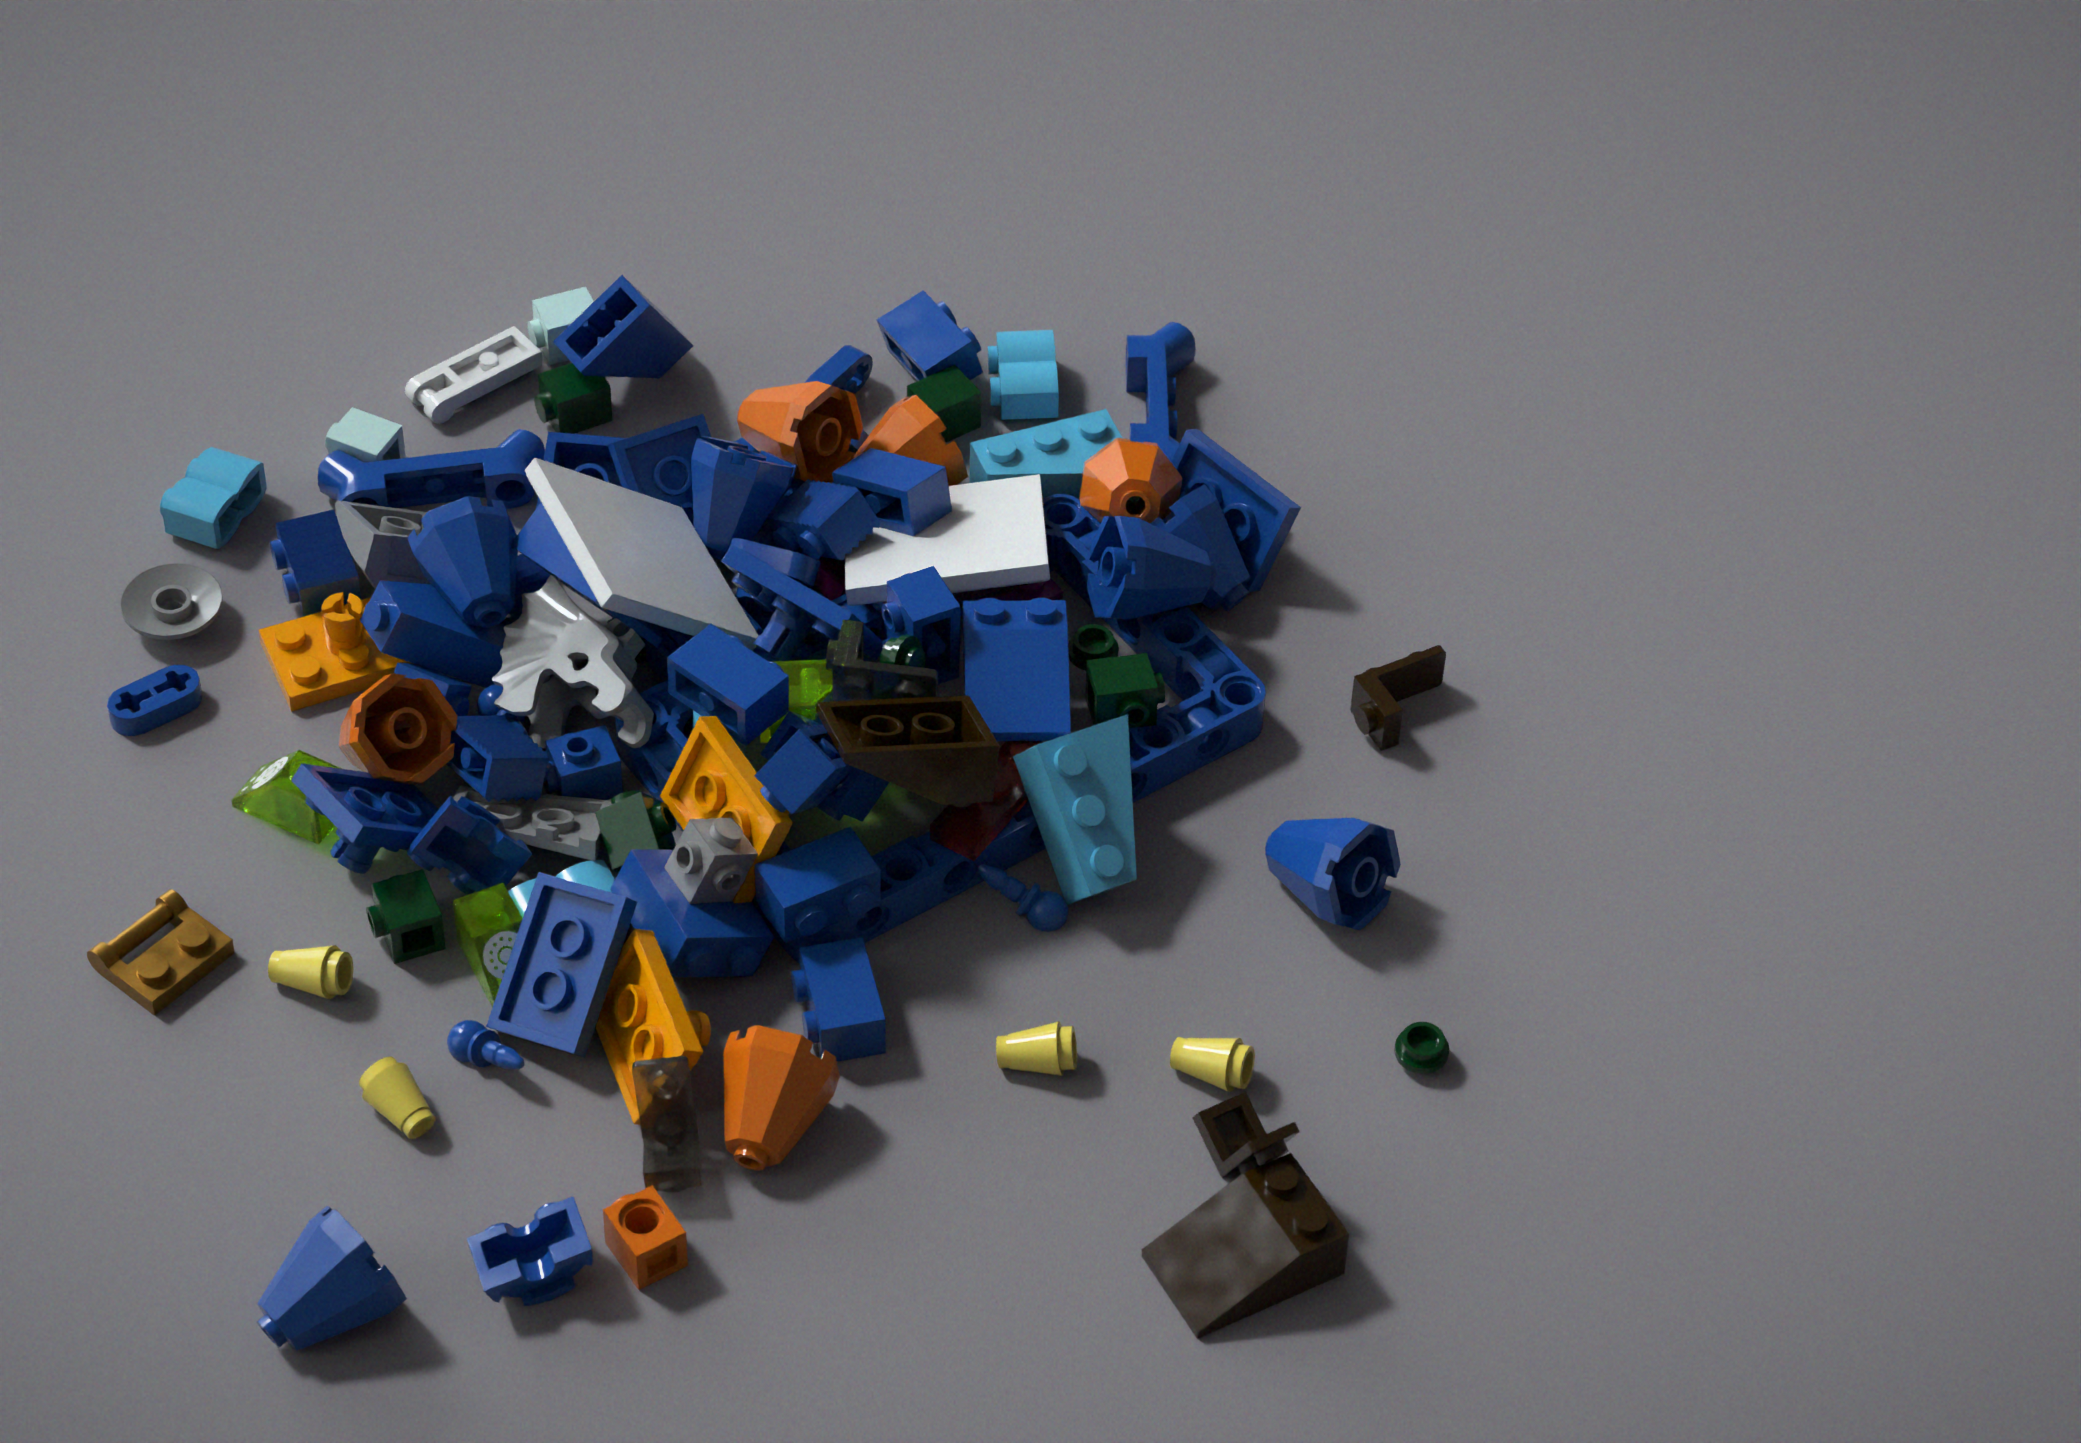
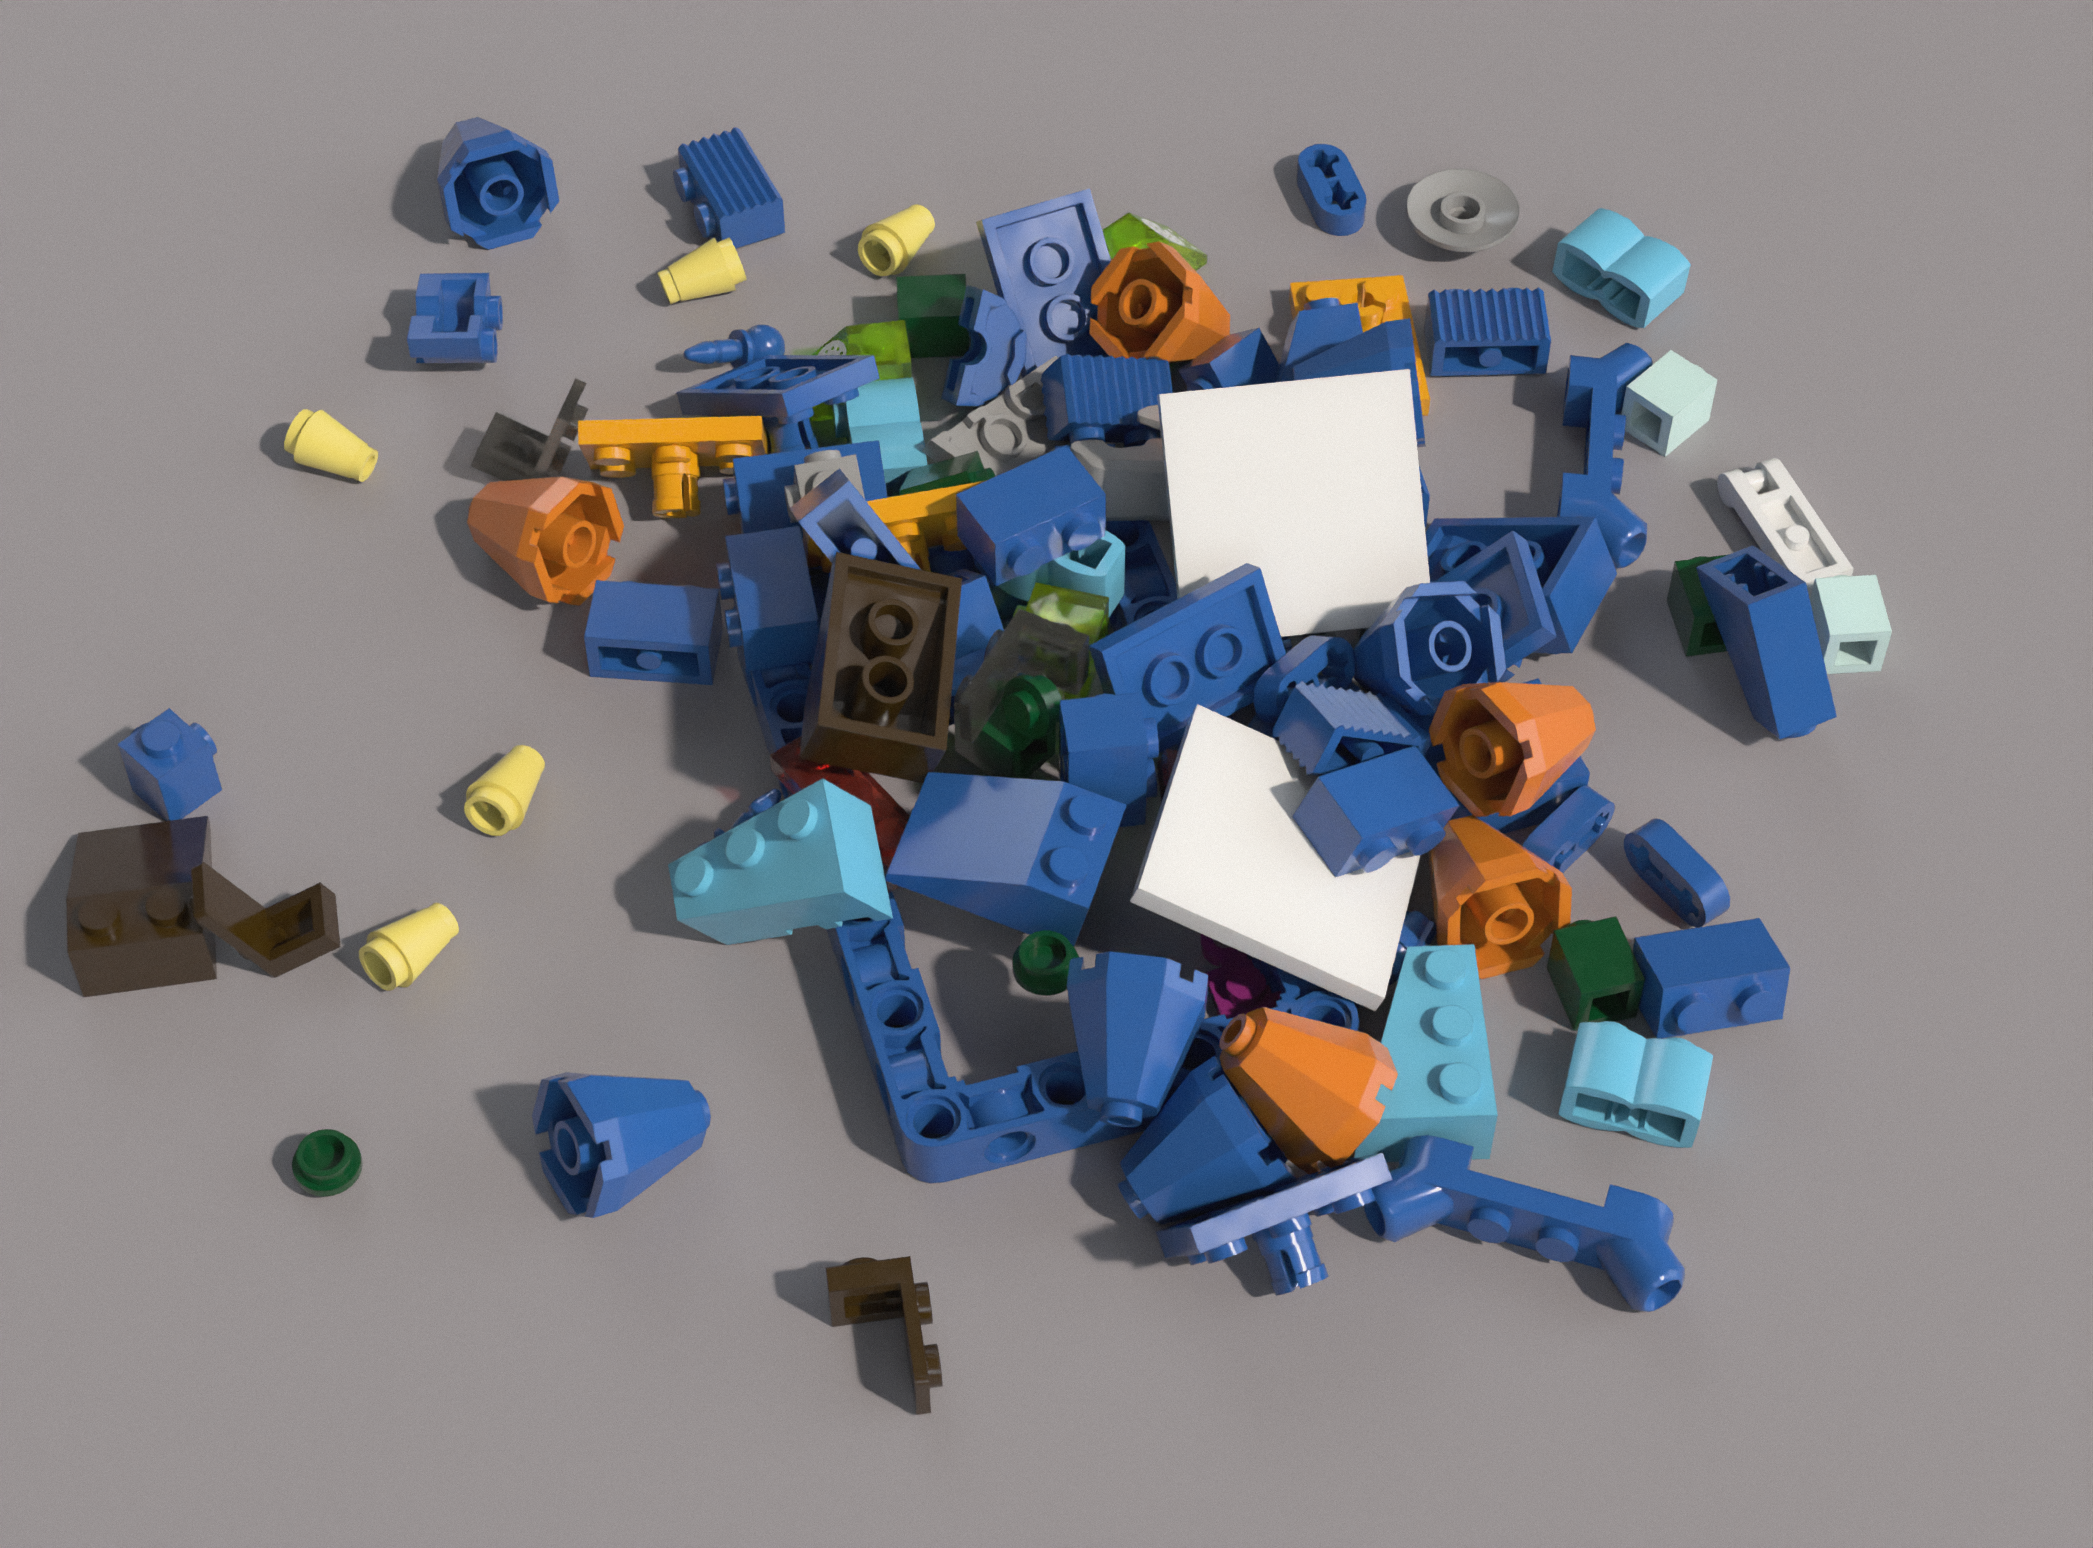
camera: 110 degrees right, 5 degrees up
pearl gold plate [87,889,235,1016] -> none
light grey slope [335,501,431,589] -> none
orange brick [603,1185,688,1290] -> none
dark green brick [1085,653,1165,728] -> none
none -> blue brick [118,708,222,821]
none -> light yellow cone [284,409,378,482]
none -> blue brick [673,127,785,249]

